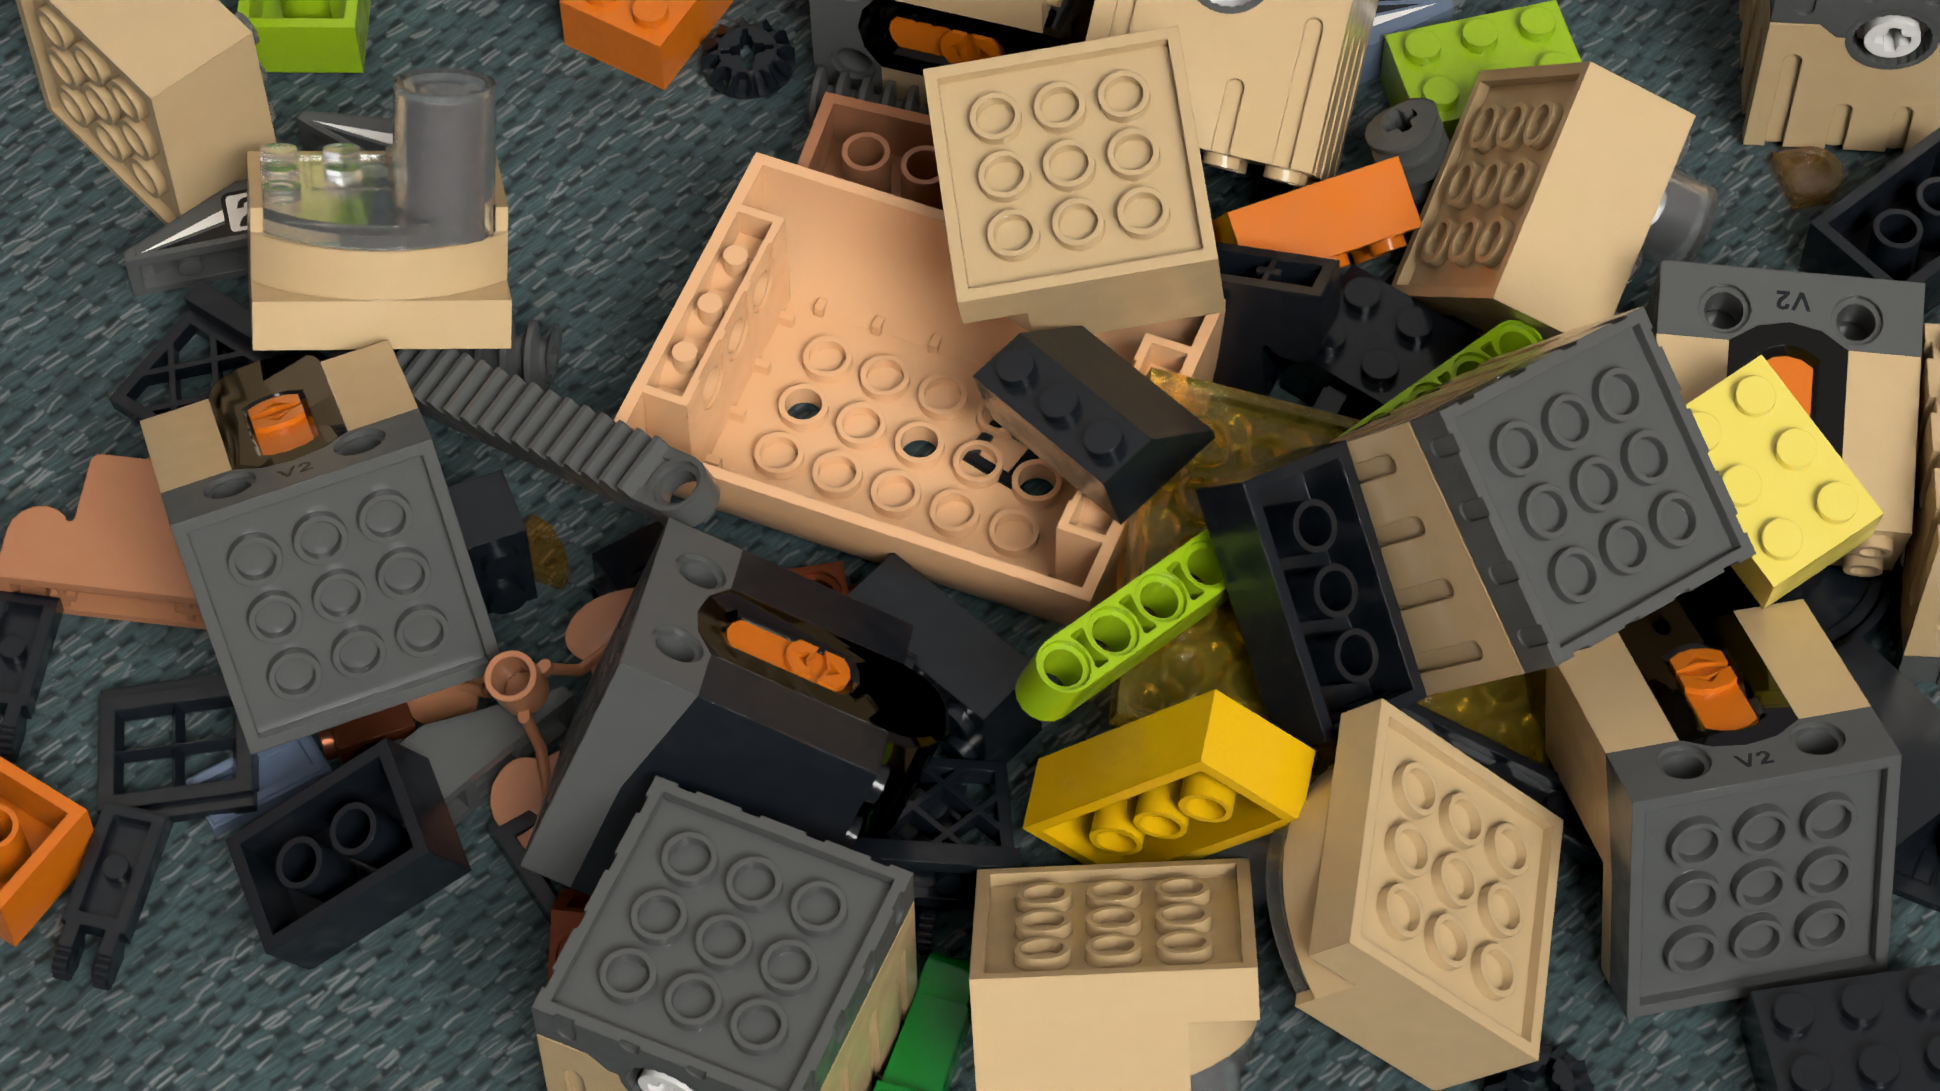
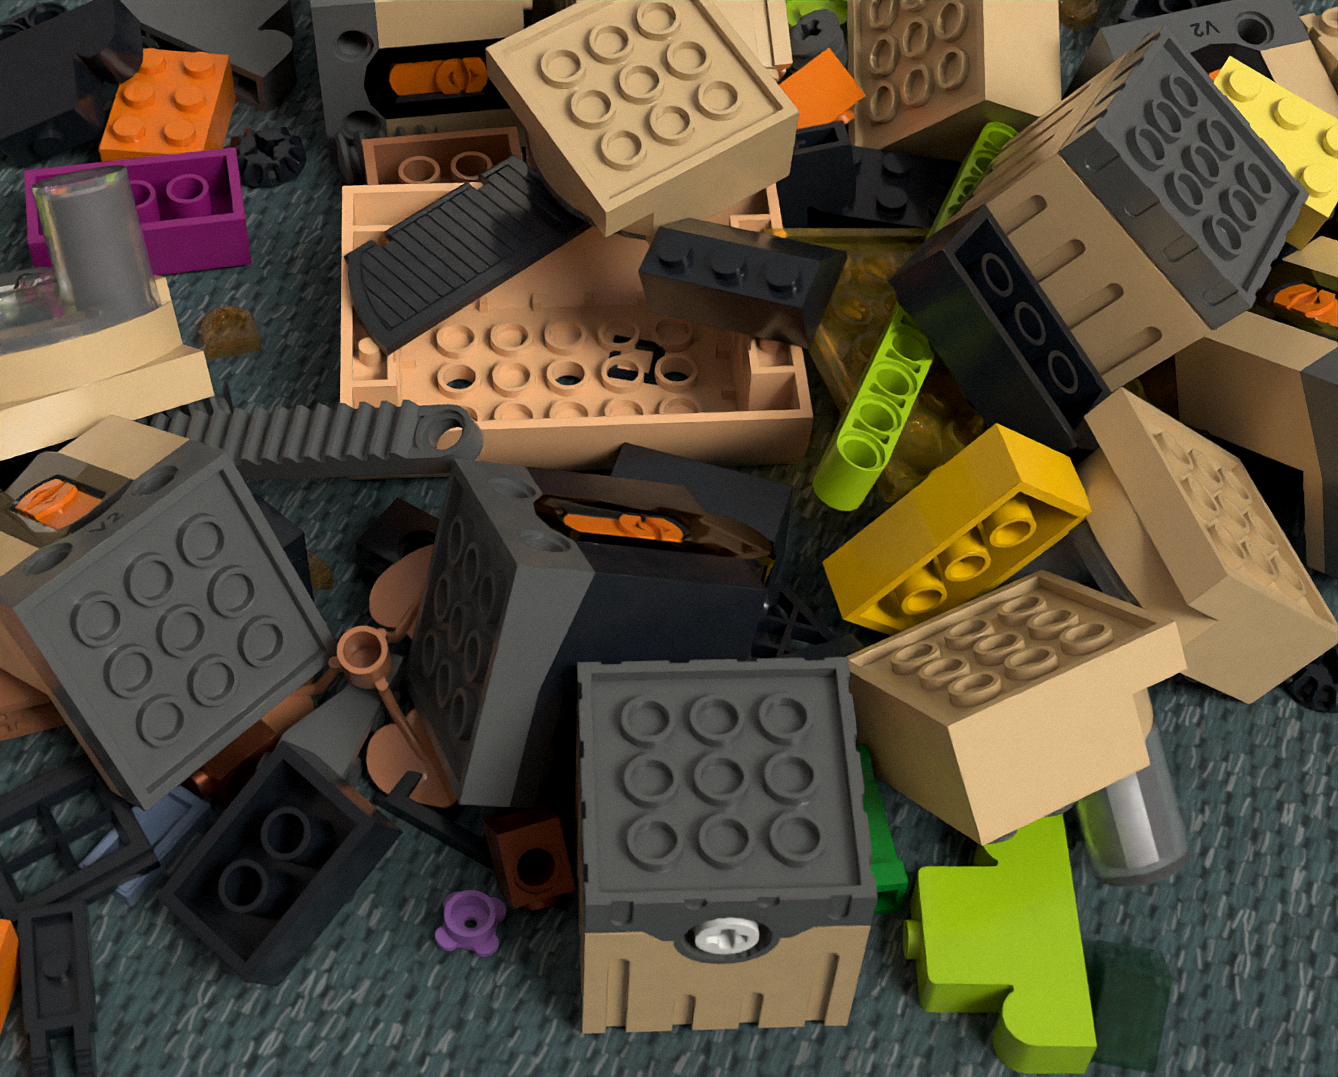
camera: 30 degrees left, 5 degrees down
none -> magenta brick [24,147,252,275]
none -> clear orange tile [201,306,261,360]
none -> black piece [344,154,595,356]
none -> medium lavender plate [435,890,506,957]

